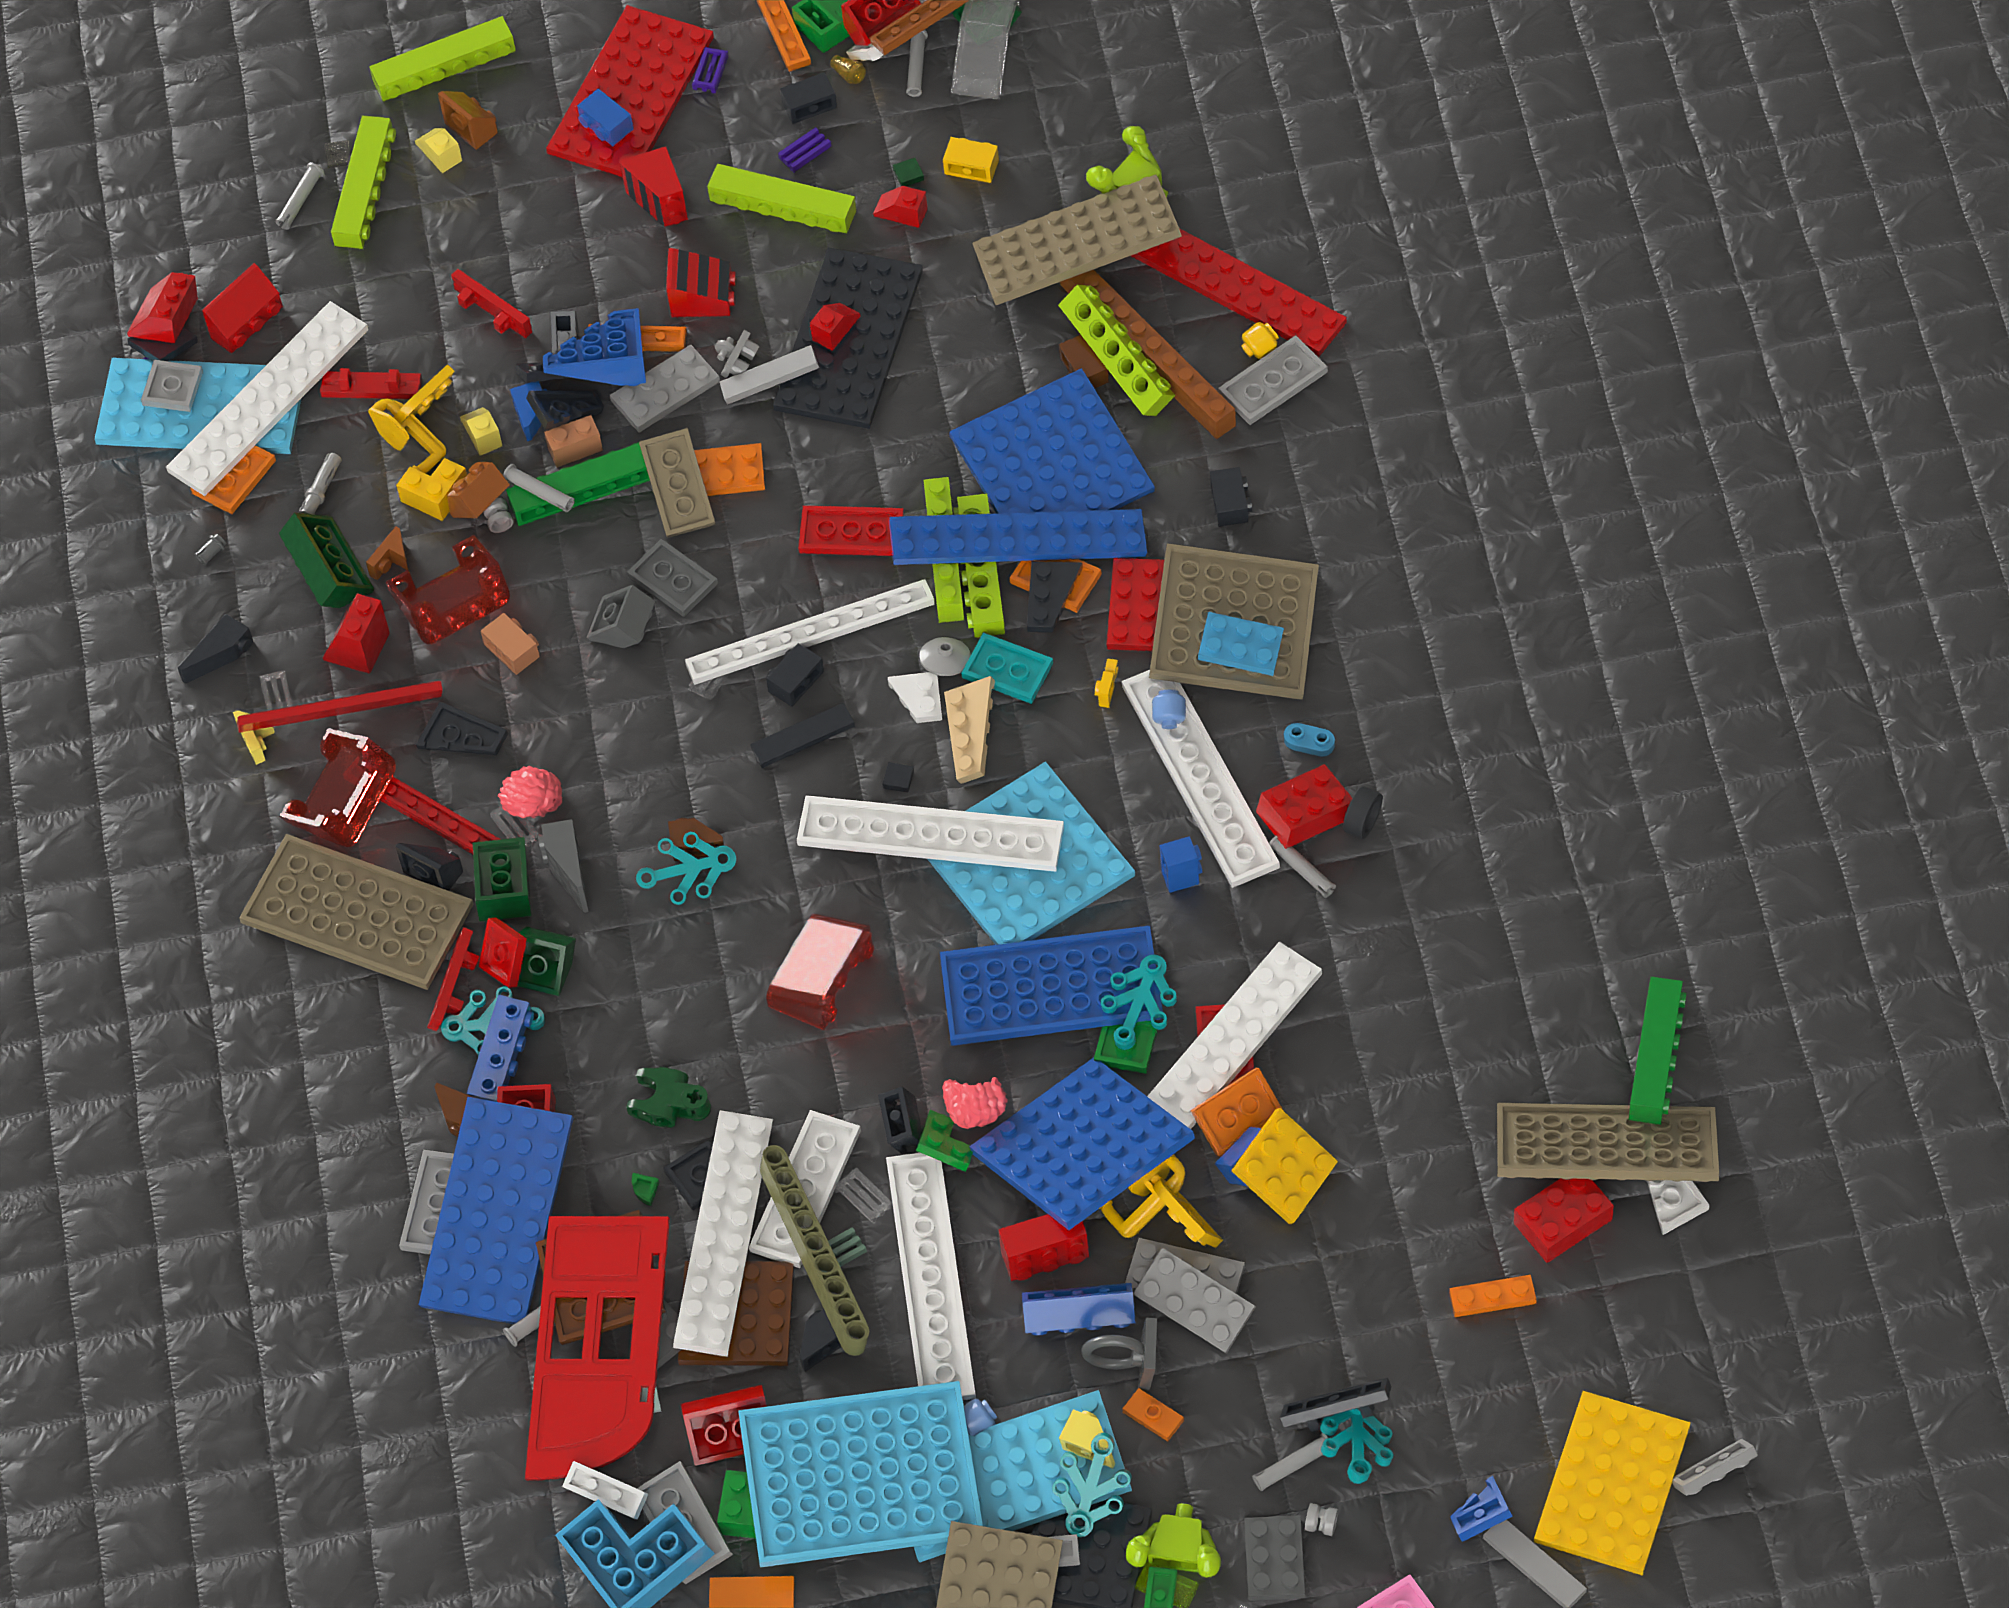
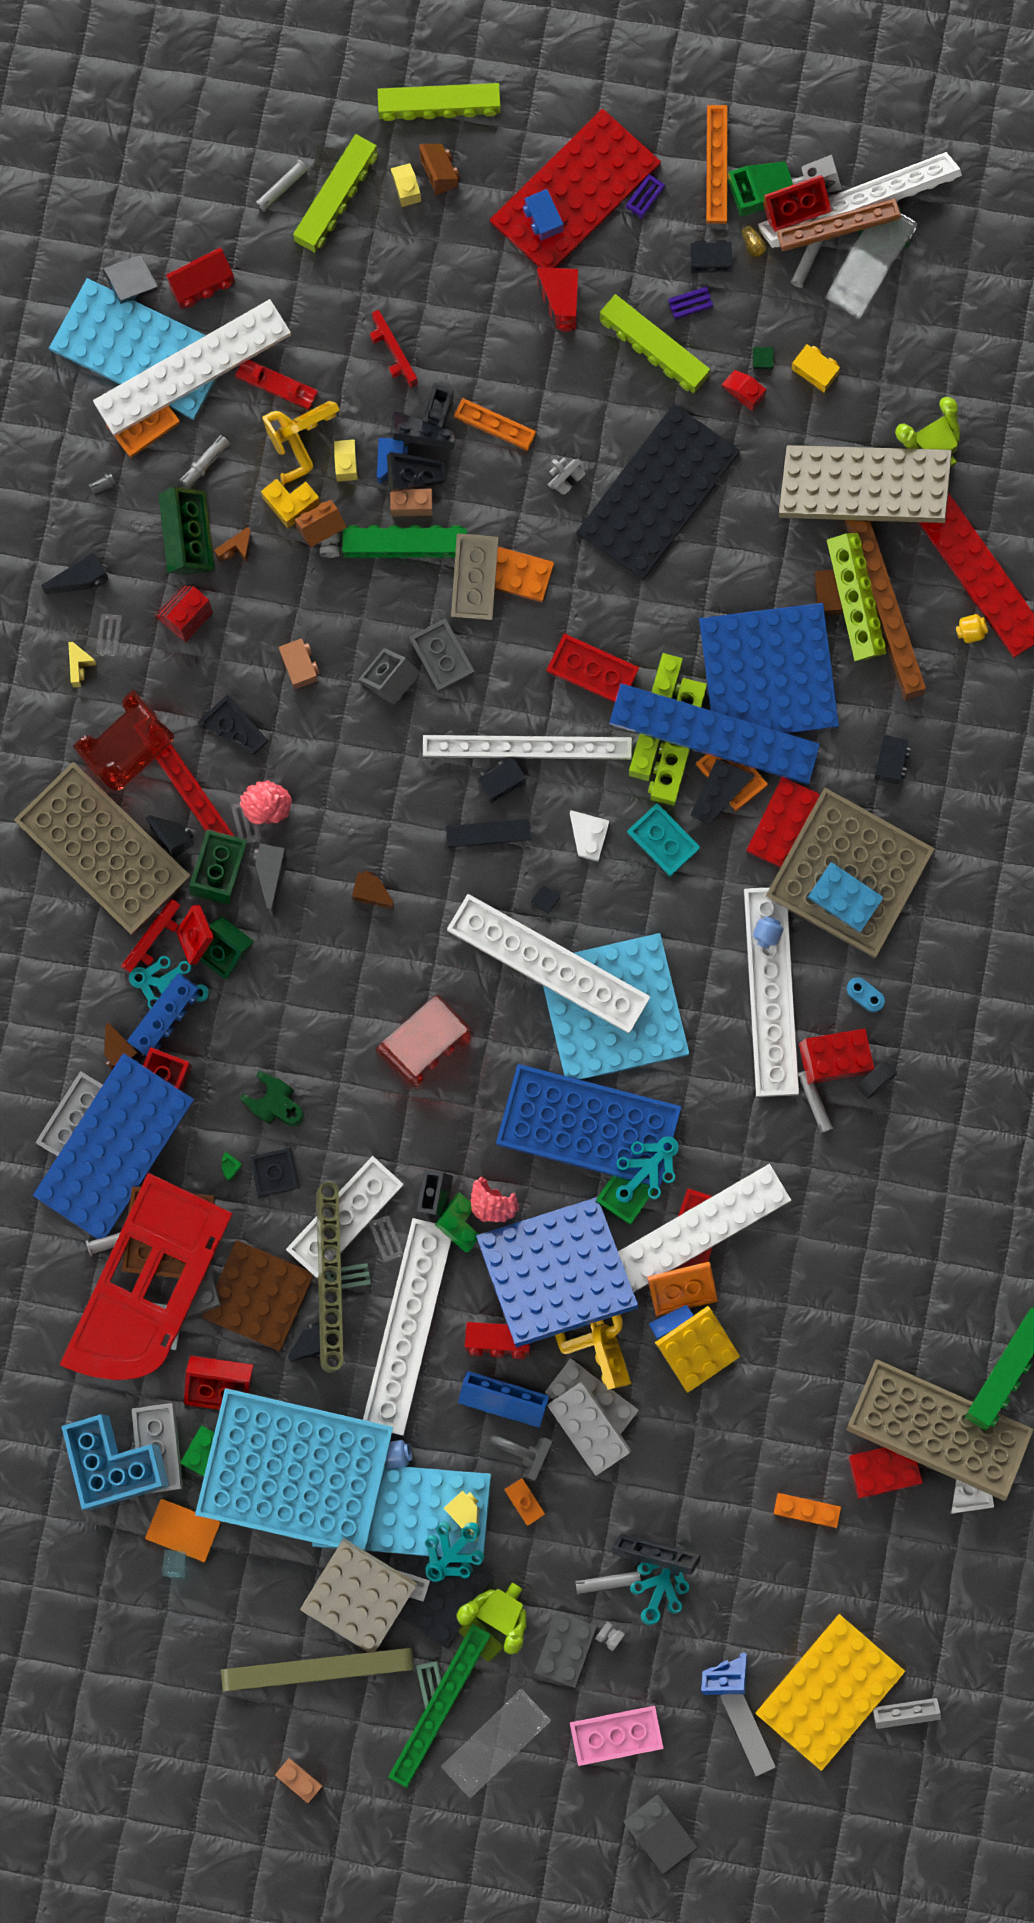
camera: 20 degrees right, 20 degrees up
red slope [127,272,198,343] -> none
light grey plate [141,360,203,412] -> none
red tile [237,681,443,733] -> none
clear red windscreen [386,535,510,644] -> none
light grey pin [503,464,574,512] -> none
blue slope [543,308,646,386] -> none
white plate [562,1461,648,1519] -> none
light grey plate [610,345,720,433] -> none
teal plant [636,832,736,905] -> none
red slope [666,248,736,317] -> none
white plate [673,1110,773,1357] -> none
light grey tile [719,345,819,405] -> none
red slope [810,303,861,351] -> none
light grey dish [920,637,971,676] -> none
tan wing [944,676,995,784] -> none
yellow plate [1095,659,1118,708] -> none
blue brick [1160,836,1202,893] -> none
light grey plate [1218,335,1328,425] -> none

